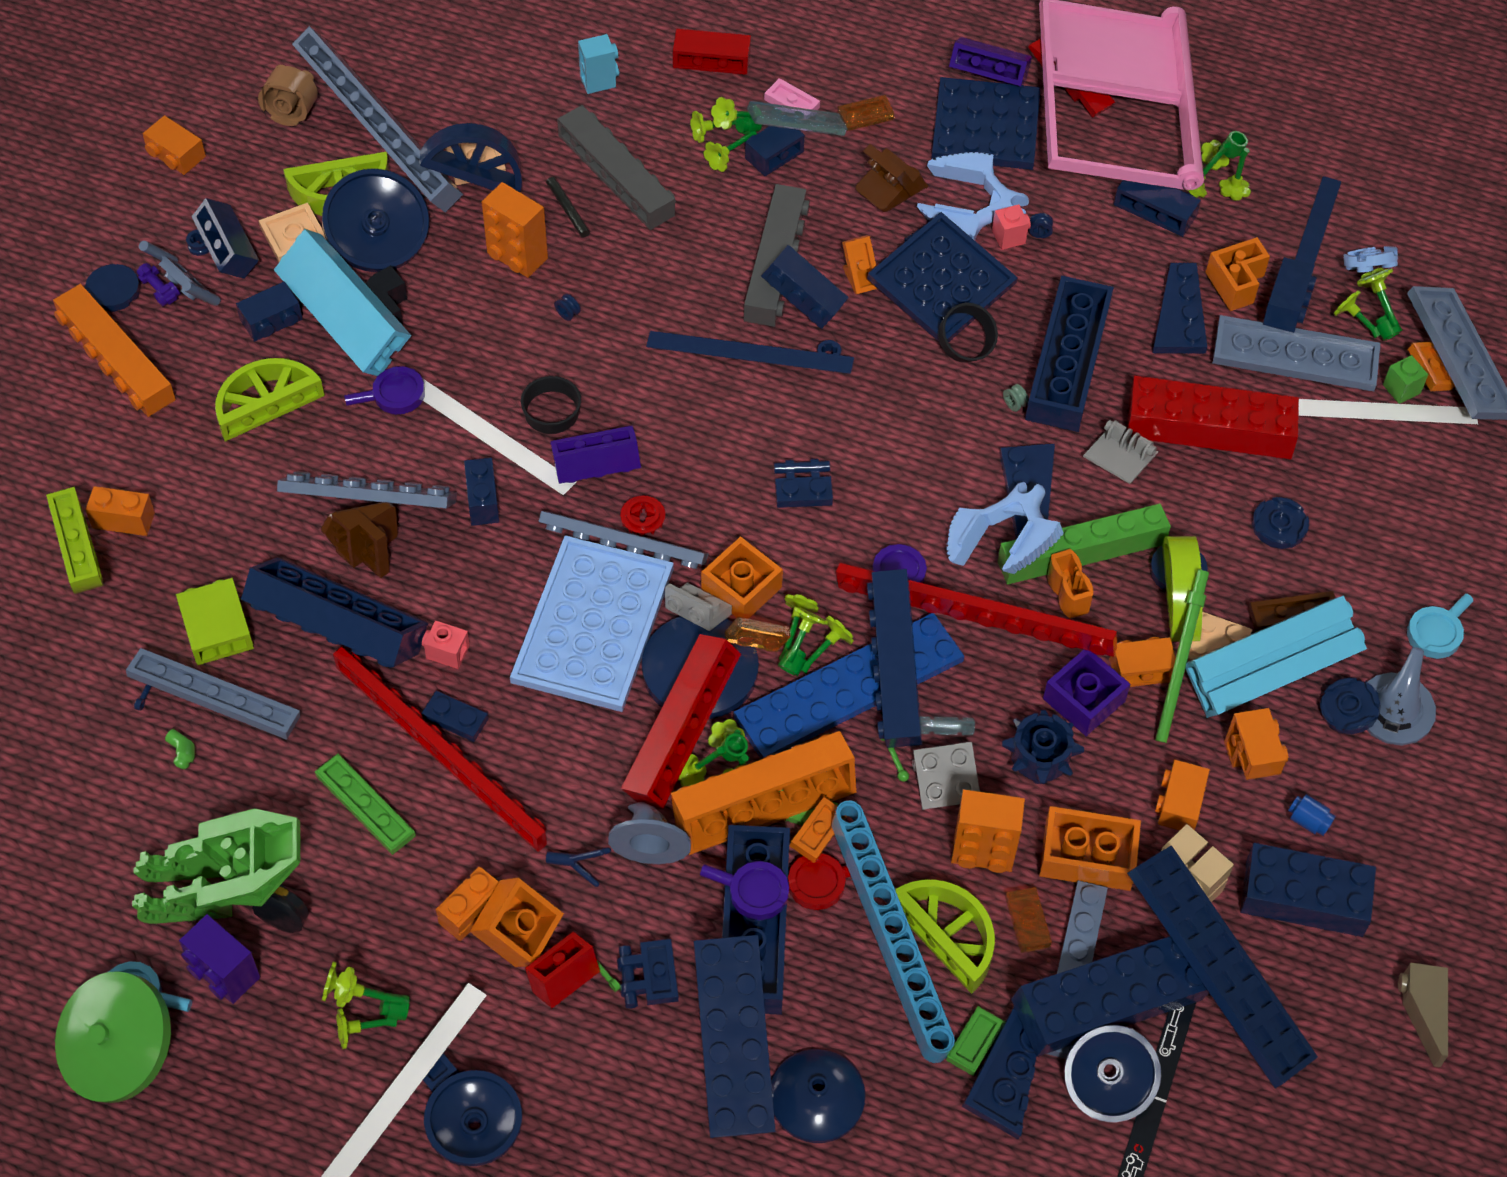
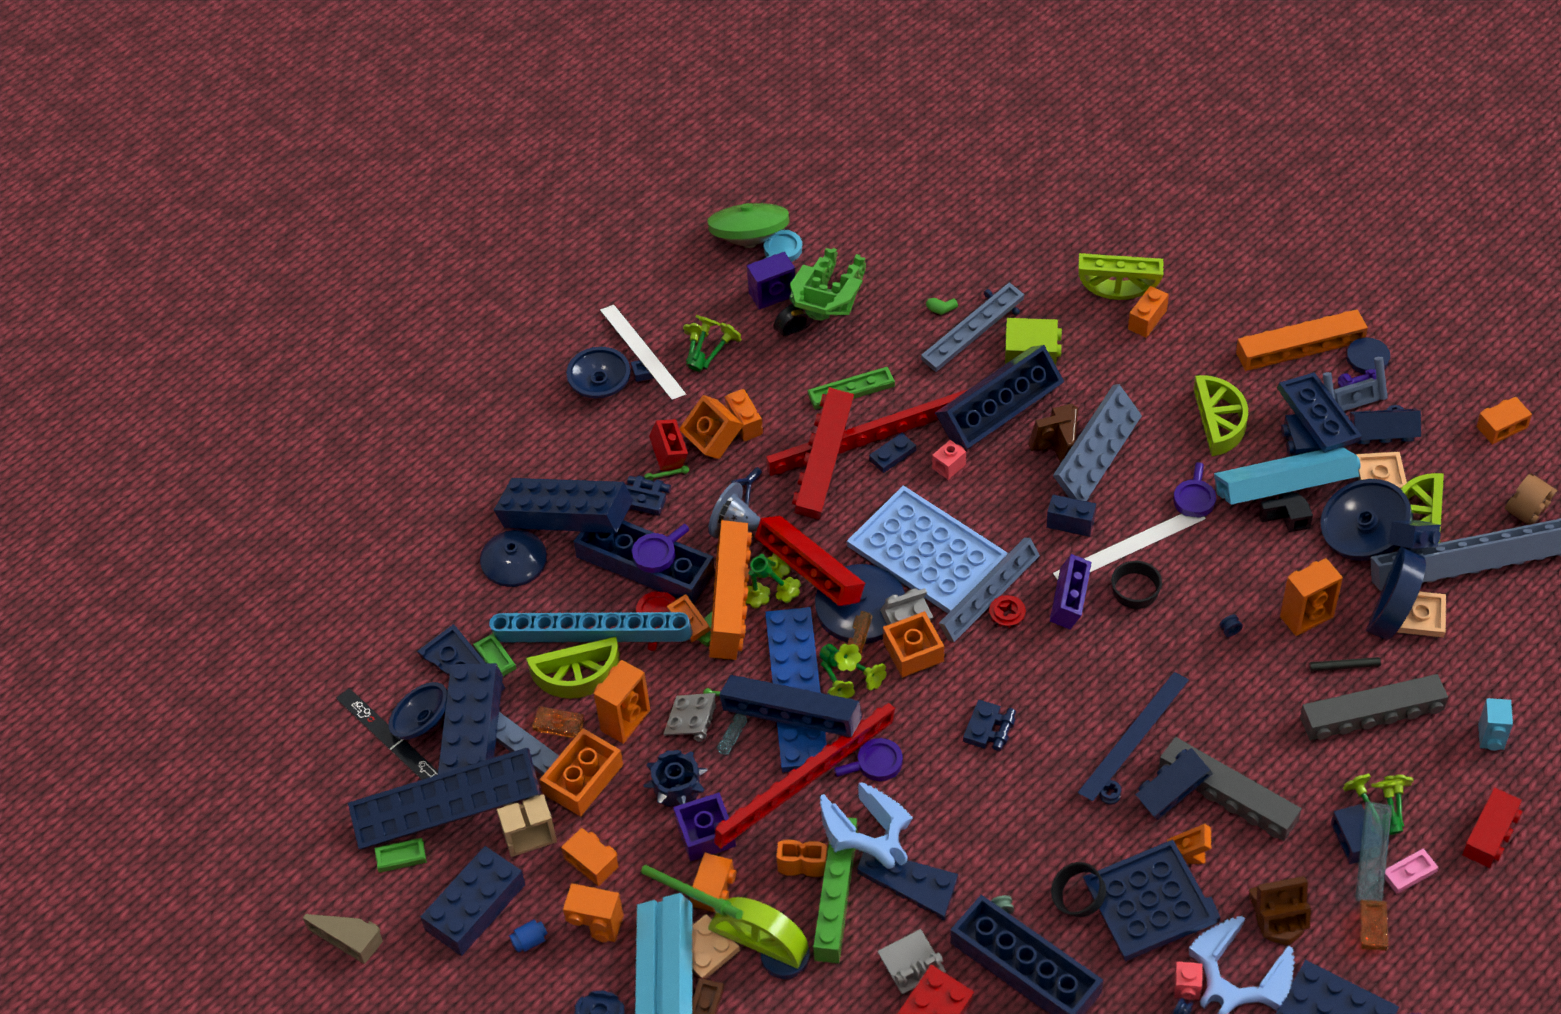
camera: 120 degrees right, 5 degrees down
none -> bright green tile [375,838,427,873]
none -> red brick [792,387,854,520]
none -> dark blue plate [1277,372,1362,453]
none -> dark blue brick [1389,520,1441,549]

